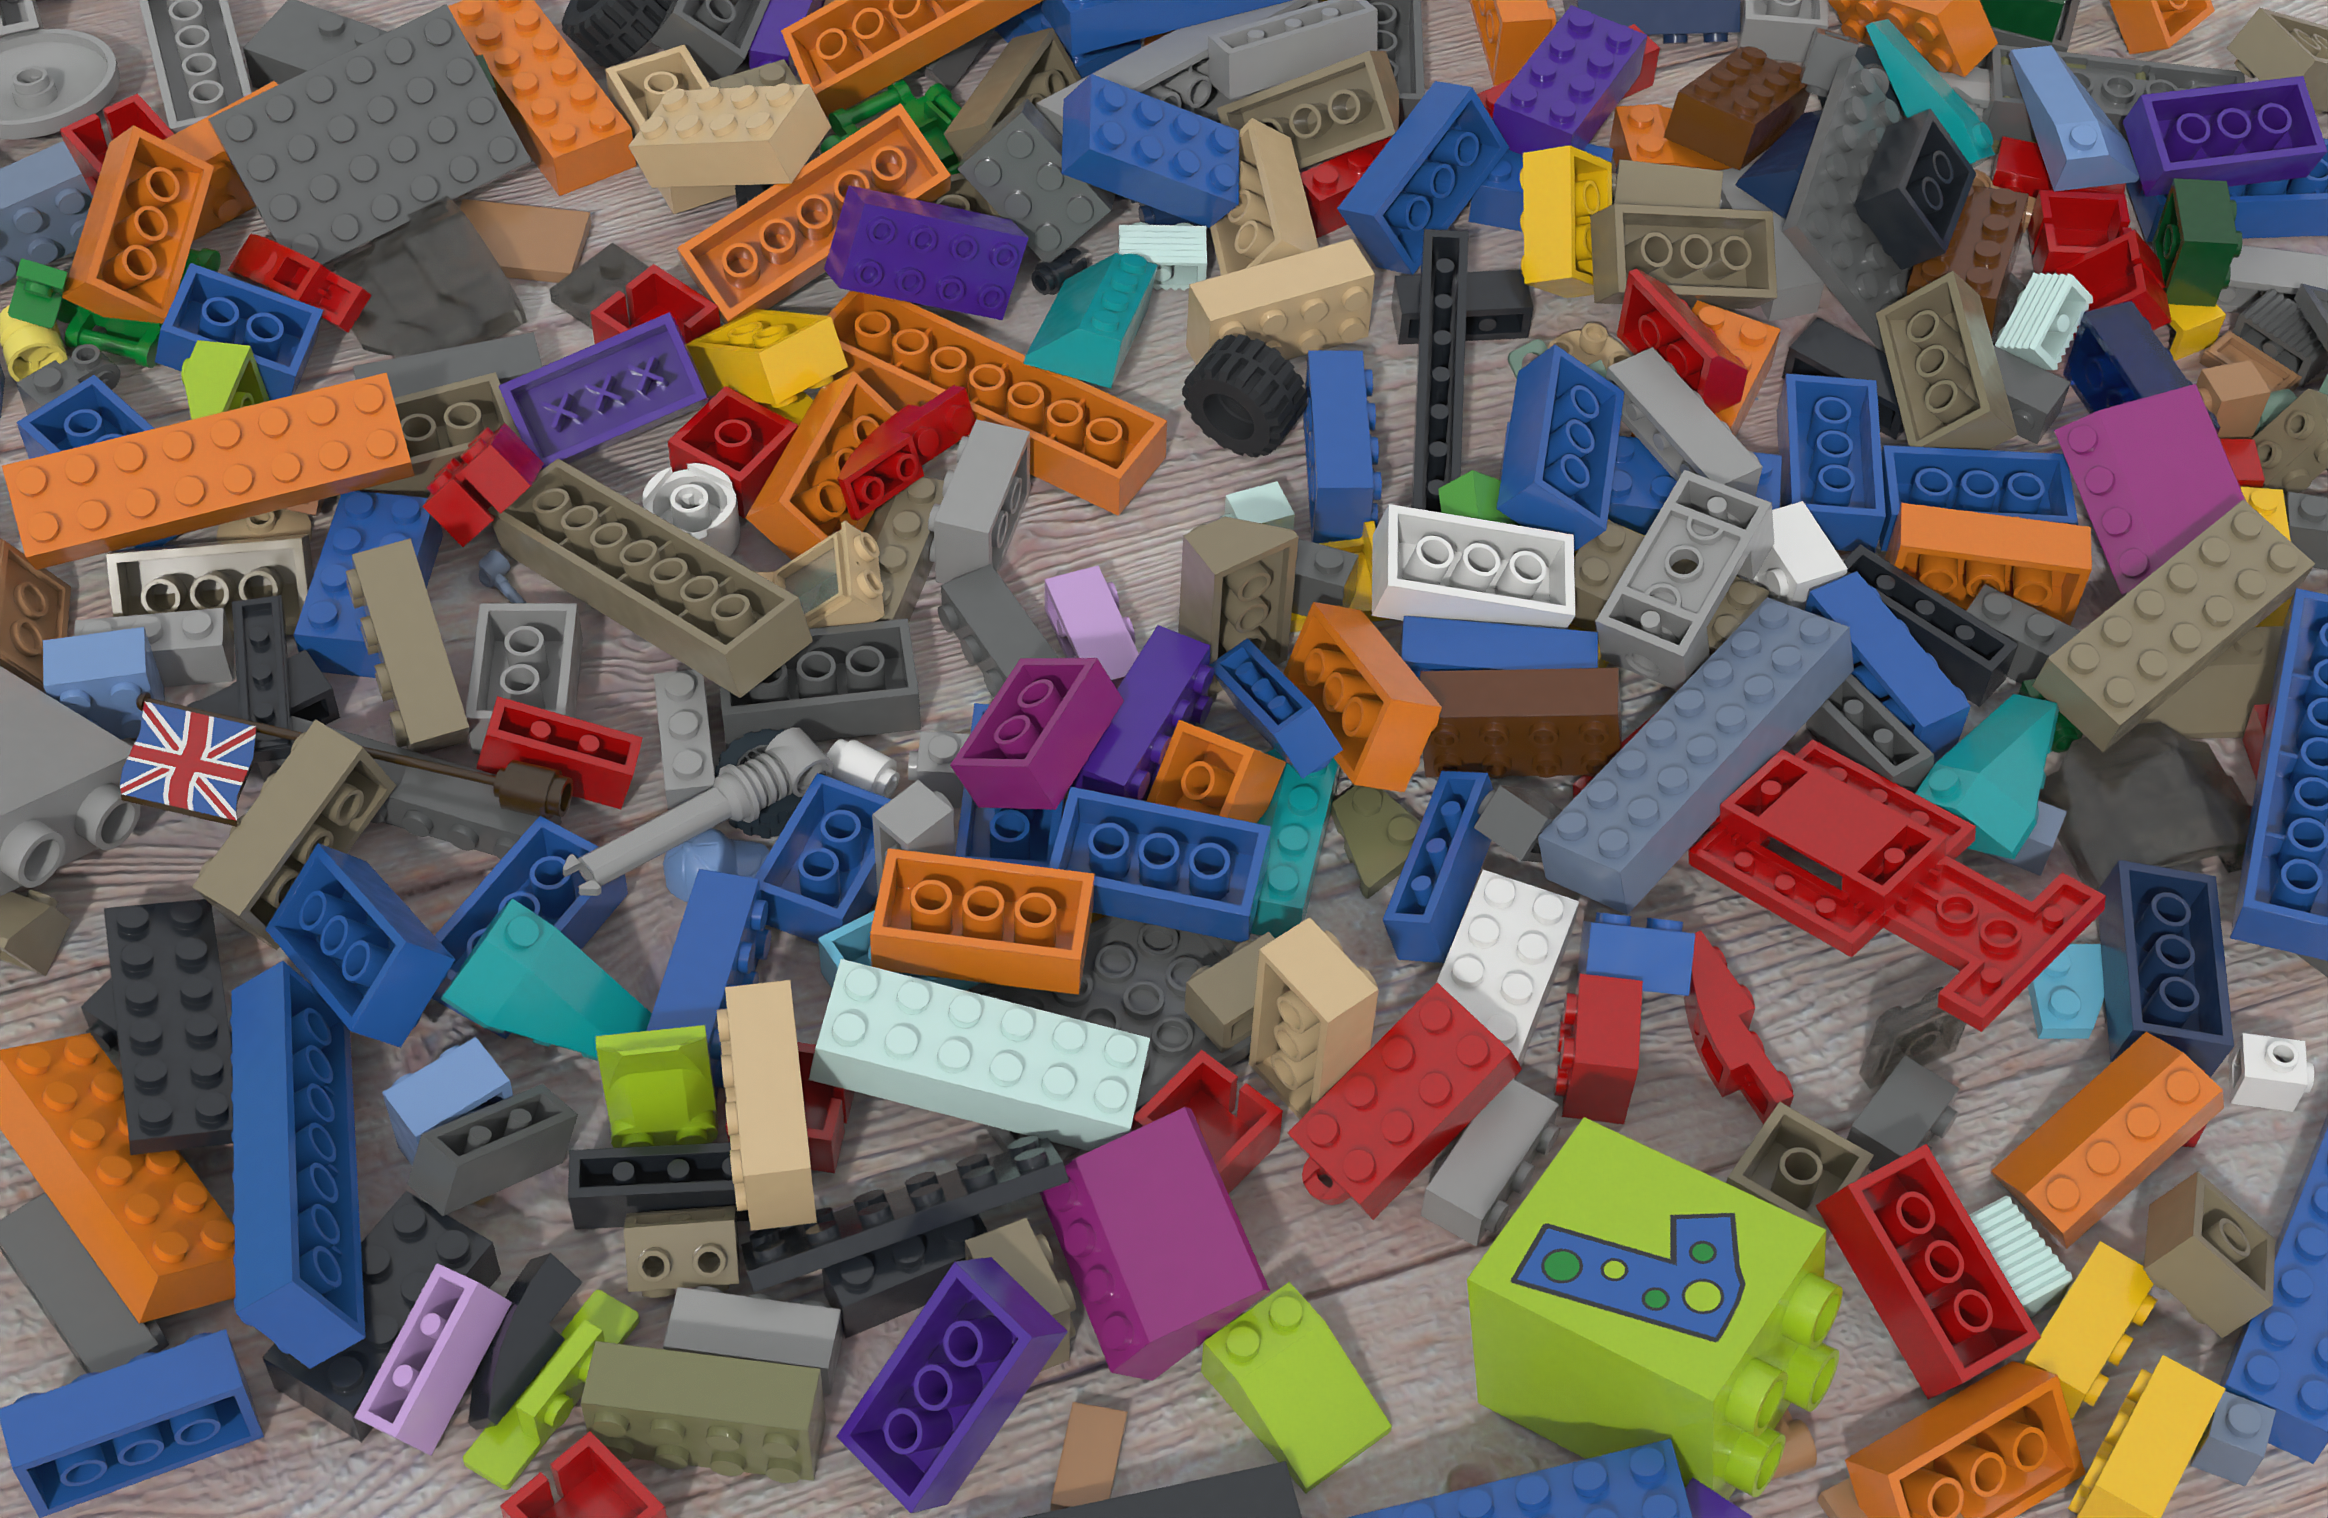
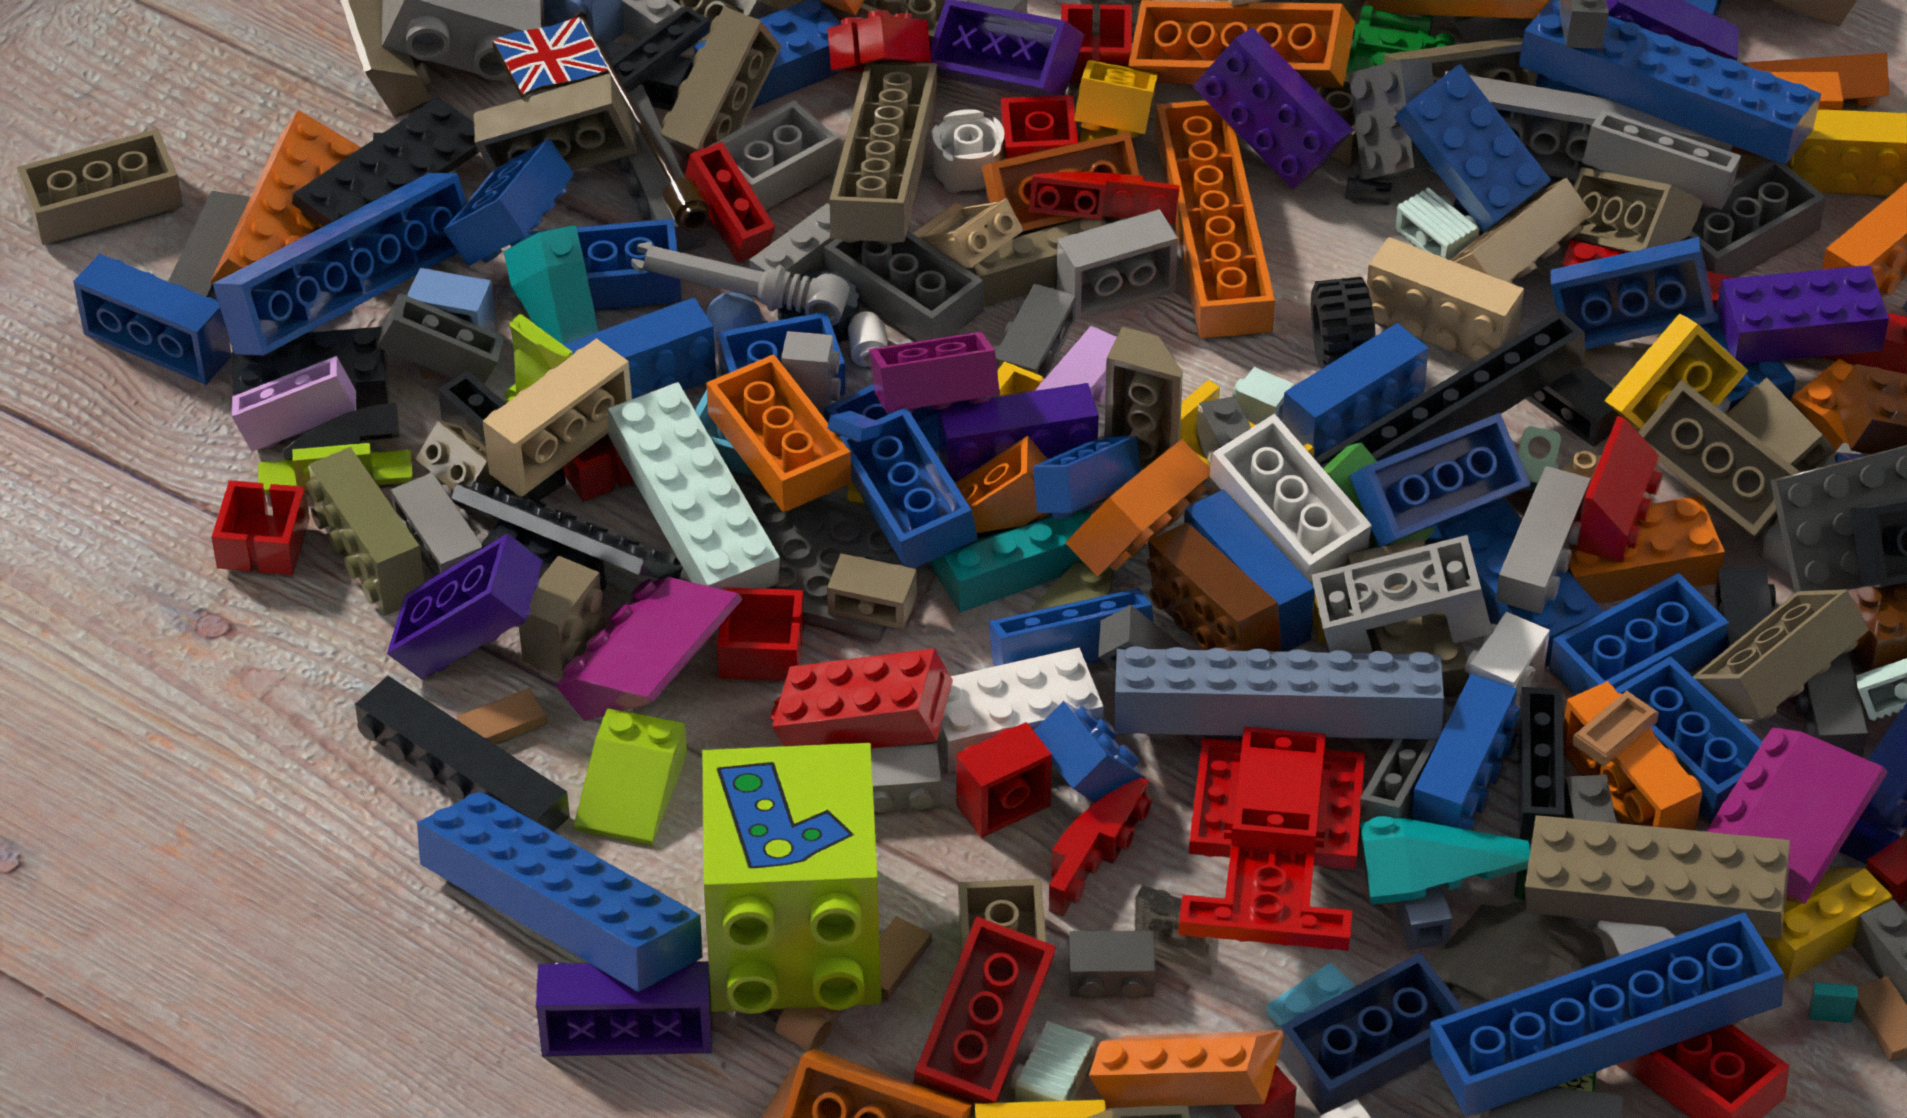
camera: 55 degrees right, 5 degrees down
sand blue hand [478,550,526,603] -> none
teal slope [1024,253,1158,389] -> none
tan brick [1249,917,1379,1120] -> none
none -> blue tile [827,411,883,442]
none -> medium nougat tile [1573,691,1658,767]

